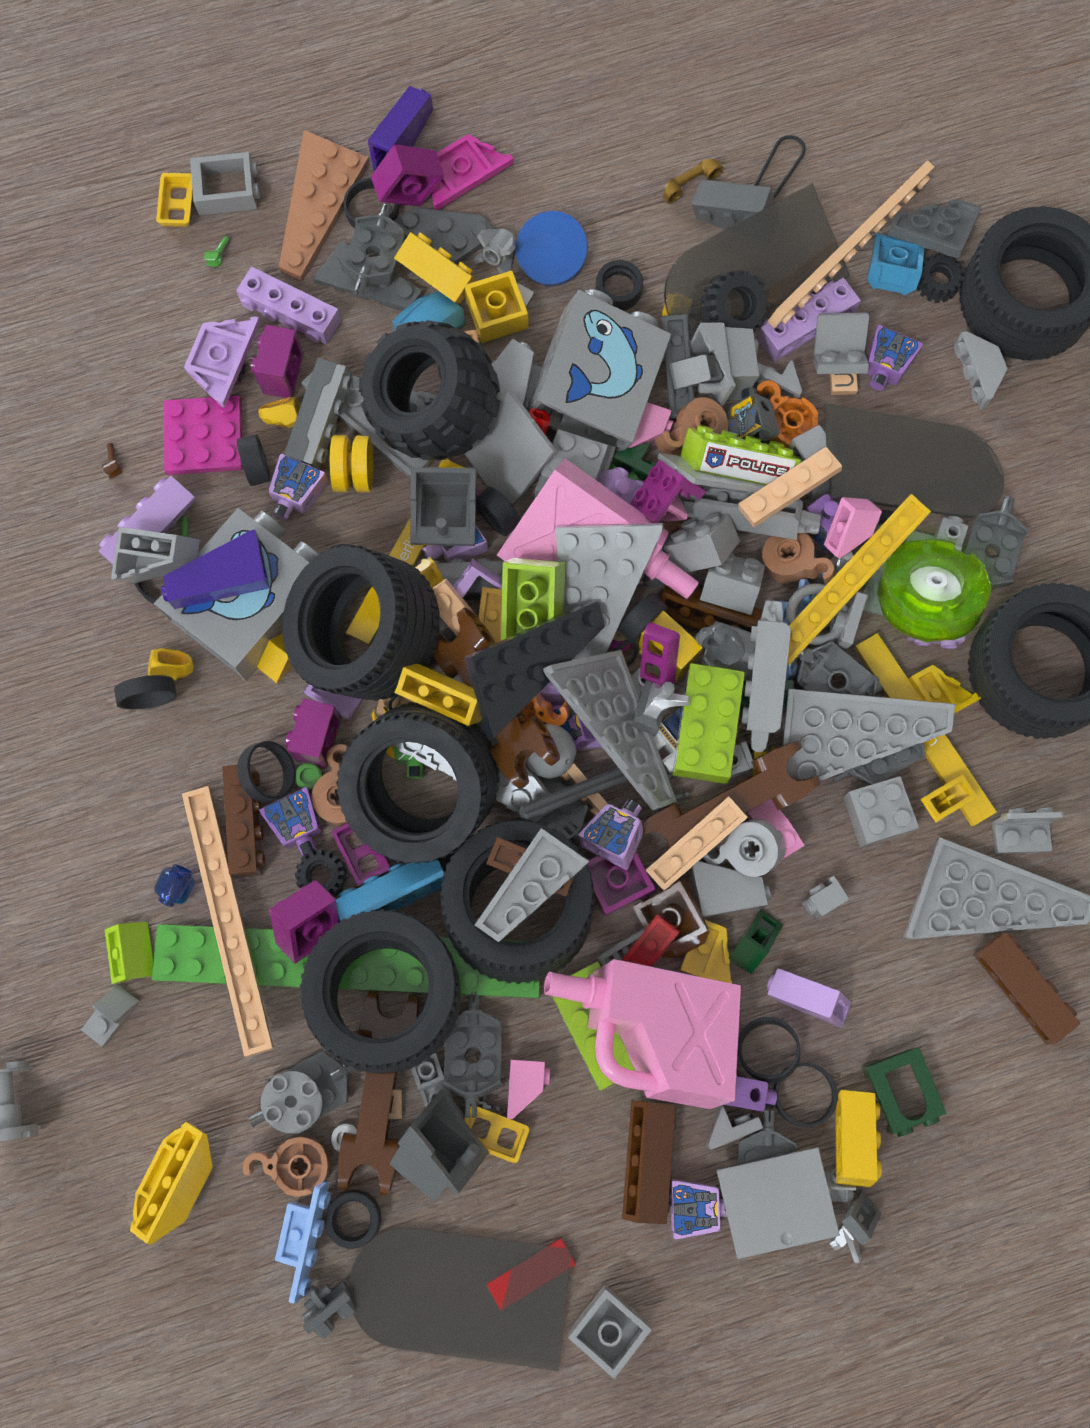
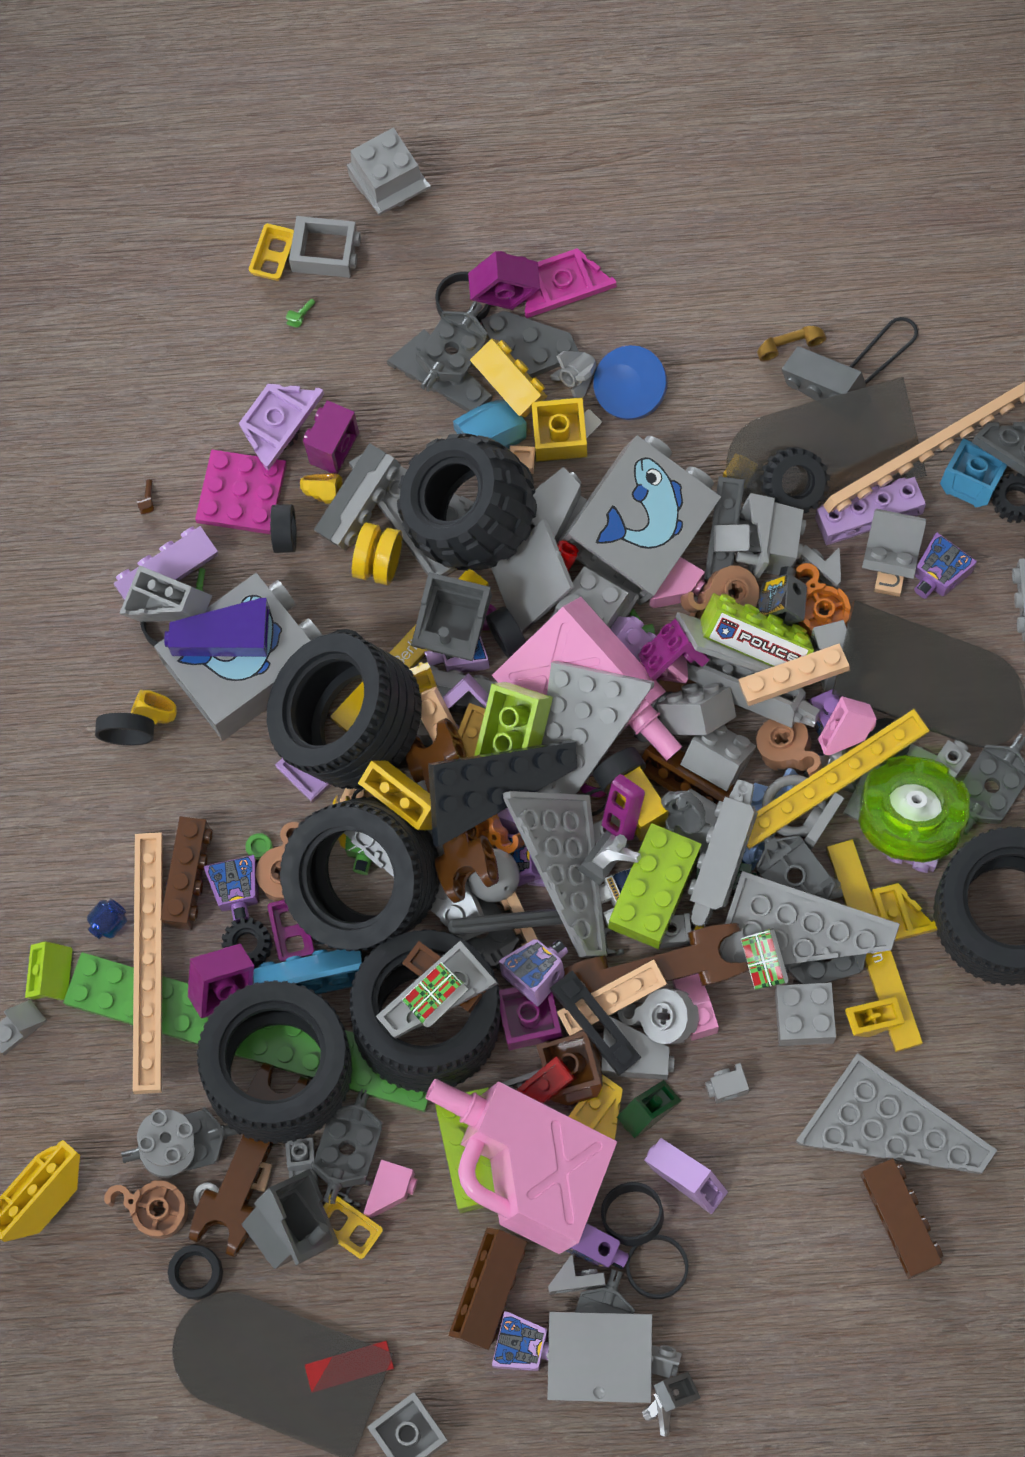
camera: 20 degrees right, 5 degrees down
lavender brick [236,266,341,345] -> none
black tyre [237,741,296,803] -> none
yellow slope [257,633,293,684] -> none
torso [269,454,329,520] -> none
light blue bracket [275,1181,331,1304] -> none
nougat wing [279,130,369,281] -> none
magenta brick [285,698,342,768] -> none
dark grey hips [302,1280,356,1339] -> none
dark purple slope [368,86,433,171] -> none
black tyre [595,260,643,311] -> none
dark green slope [613,443,656,482] -> none
yellow brick [835,1090,882,1187] -> none
dark green panel [861,1048,947,1137] -> none
light grey bracket [992,808,1063,854] -> none
none -> light grey piece [347,127,431,215]
none -> piece [402,962,470,1027]
none -> black container [549,971,642,1076]
none -> piece [741,927,788,989]

